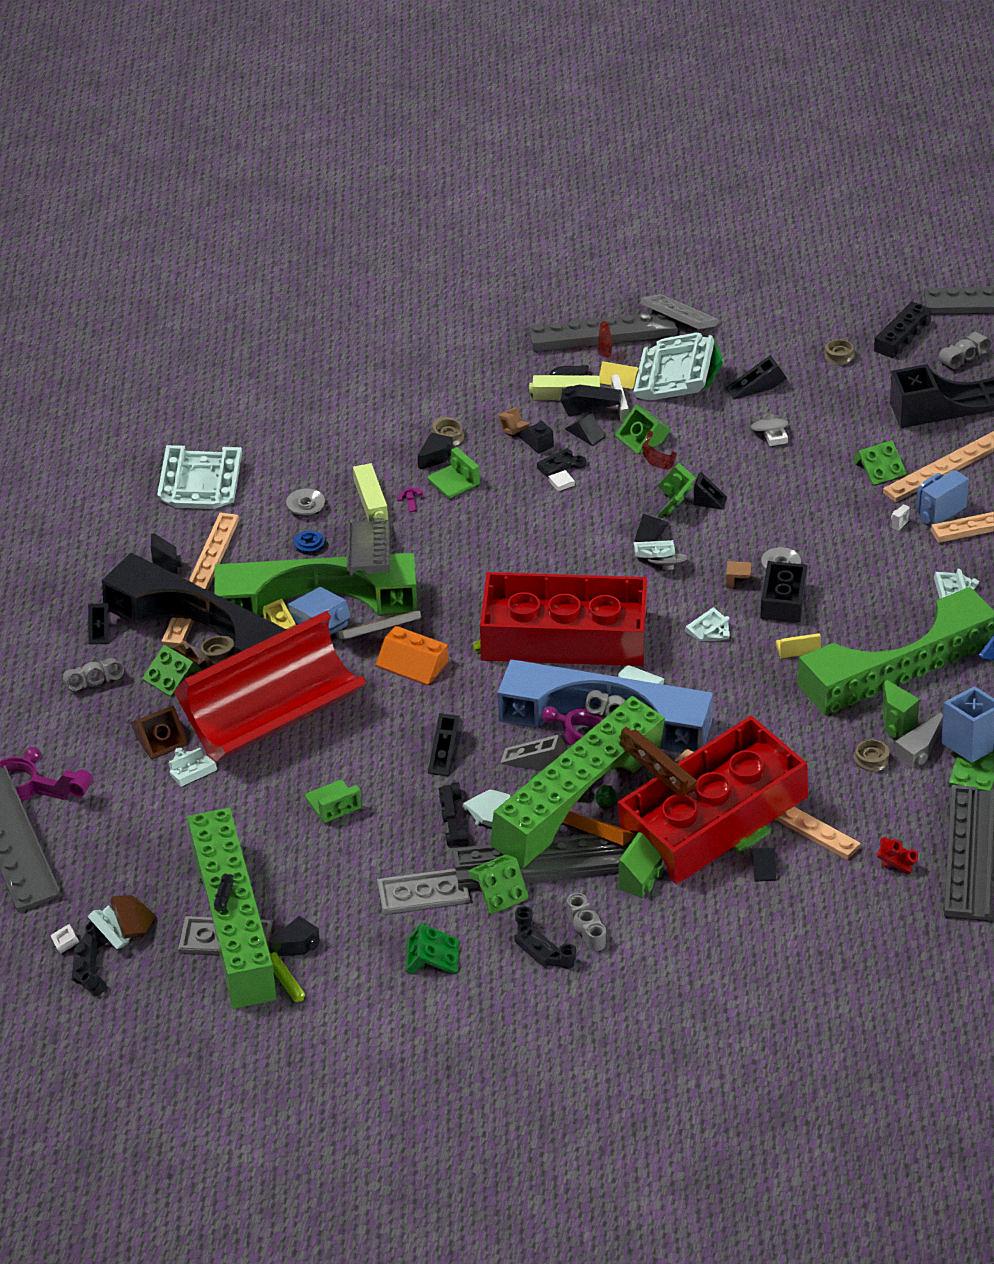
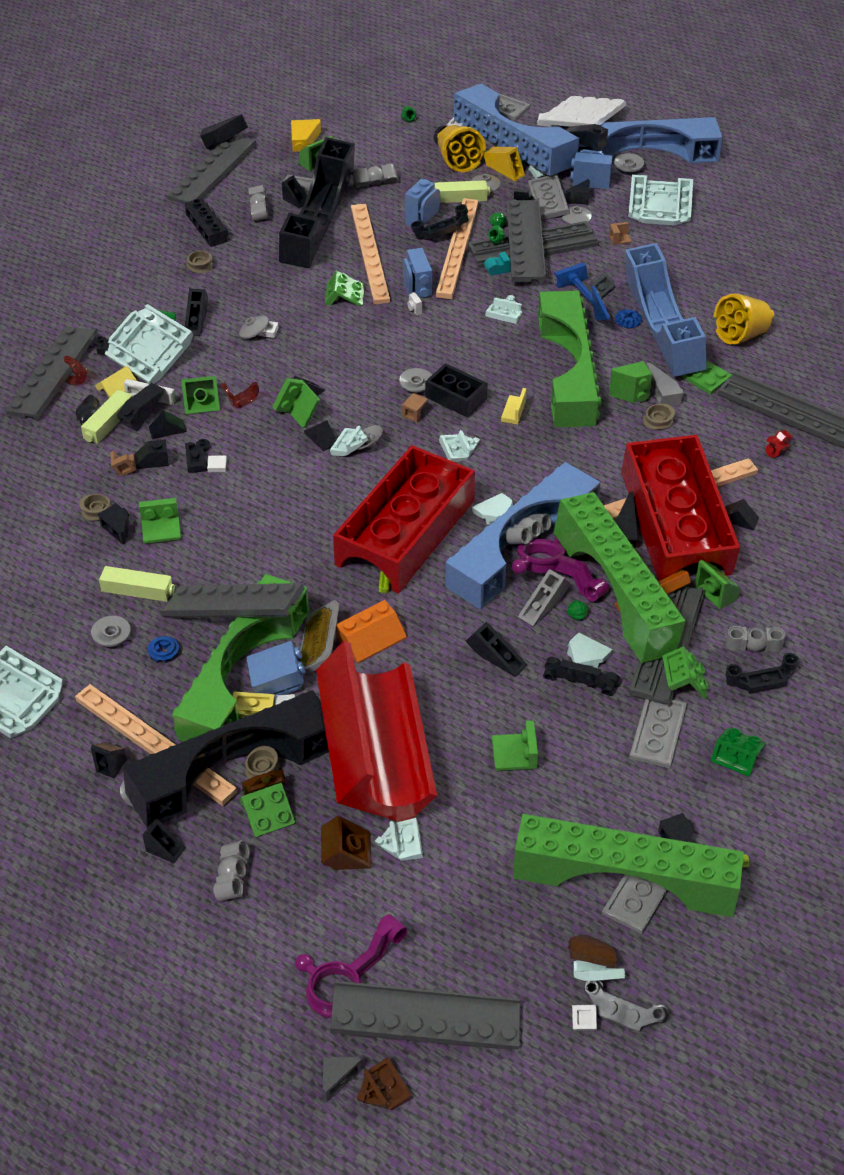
camera: 65 degrees left, 5 degrees up
black axle [214,873,234,912] -> none
magenta piece [397,487,423,512] -> none
reddish brown fence [619,727,697,798] -> none
light grey tile [640,294,719,329] -> none

